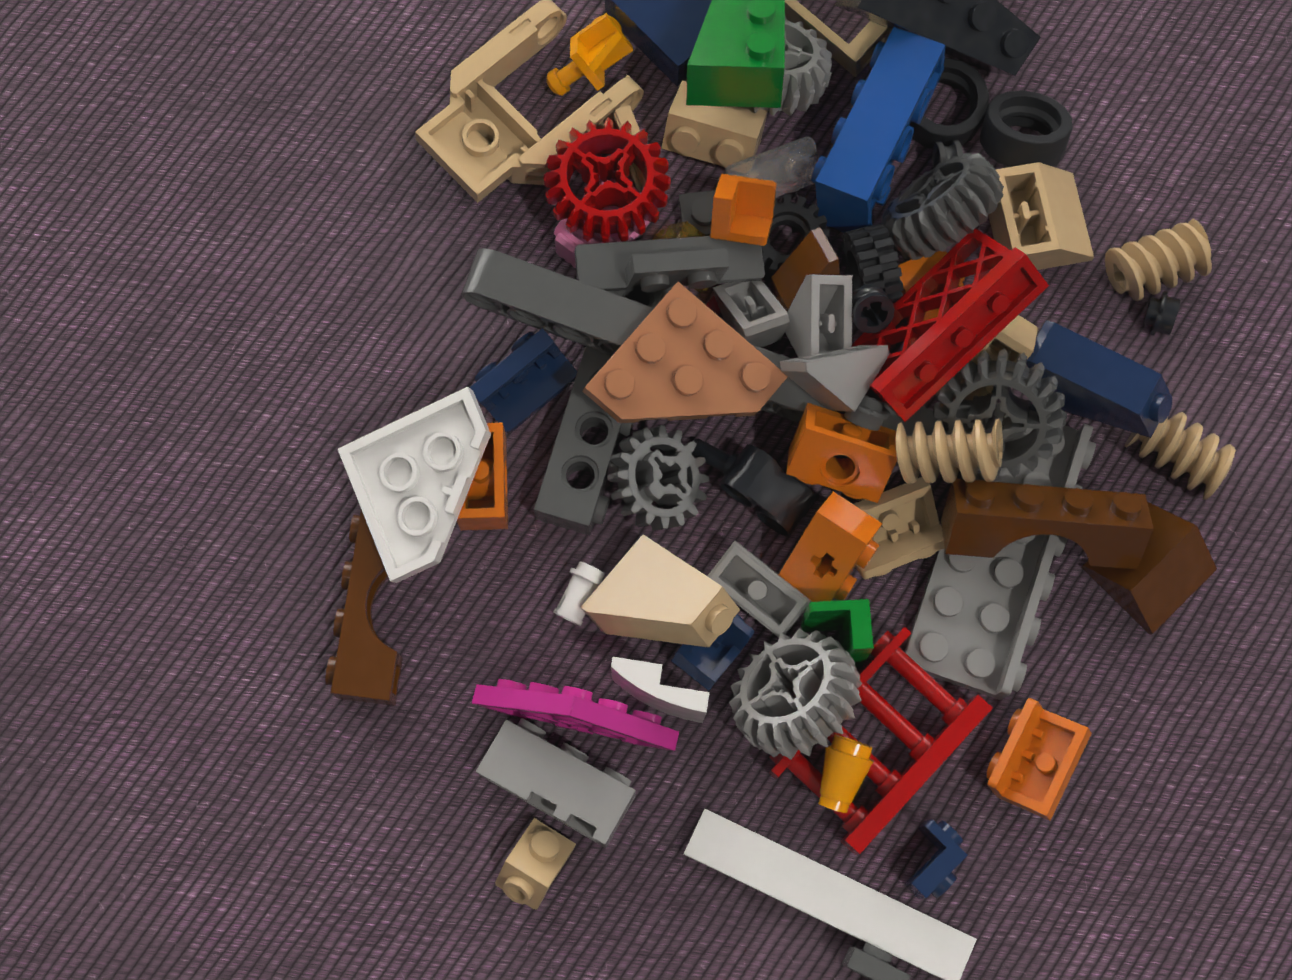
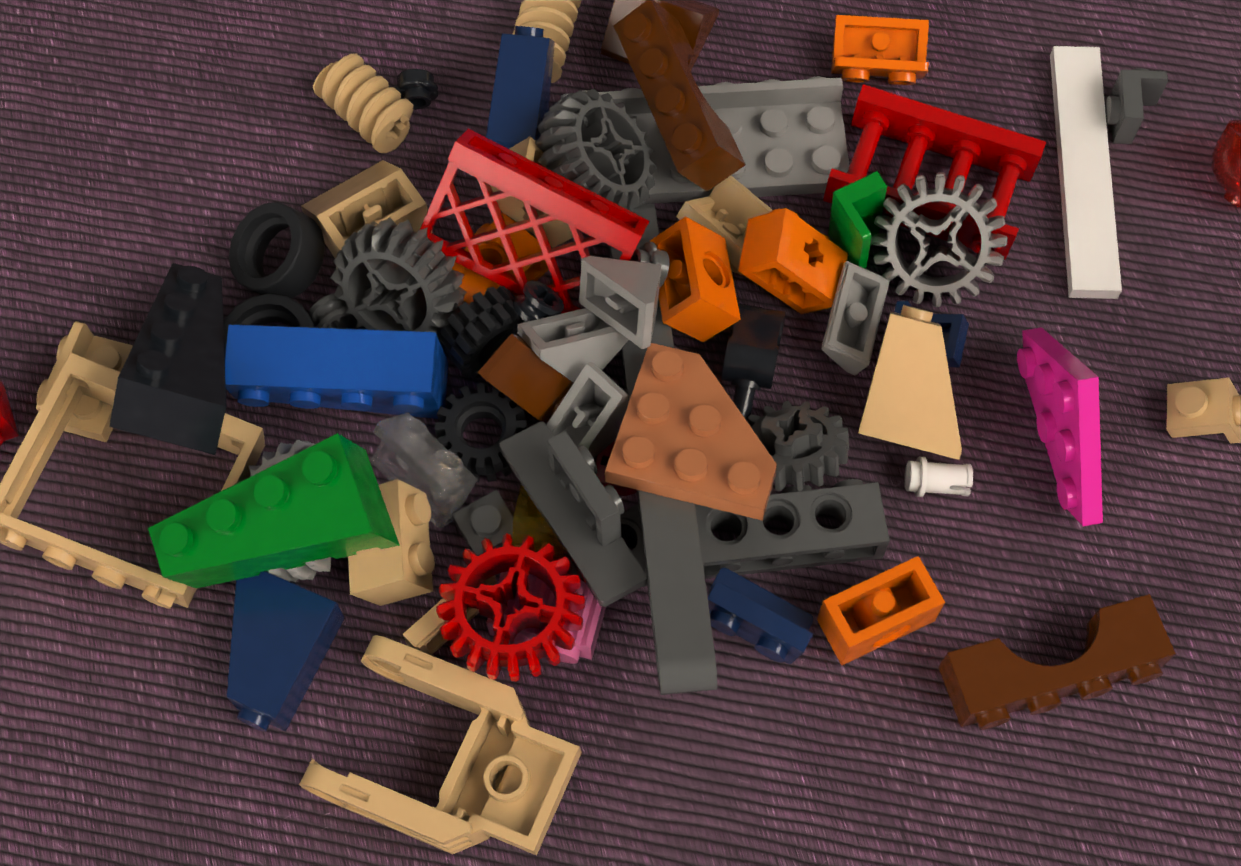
camera: 110 degrees left, 10 degrees down
white plate [338,387,491,583] -> none
light grey wedge [476,718,636,848] -> none
light orange piece [546,12,633,96] -> none
white slope [611,657,710,723] -> none
orange panel [710,174,777,246] -> none
light orange cone [818,735,874,813] -> none
tan piece [896,418,1003,484] -> none
dark blue bracket [904,819,968,899] -> none

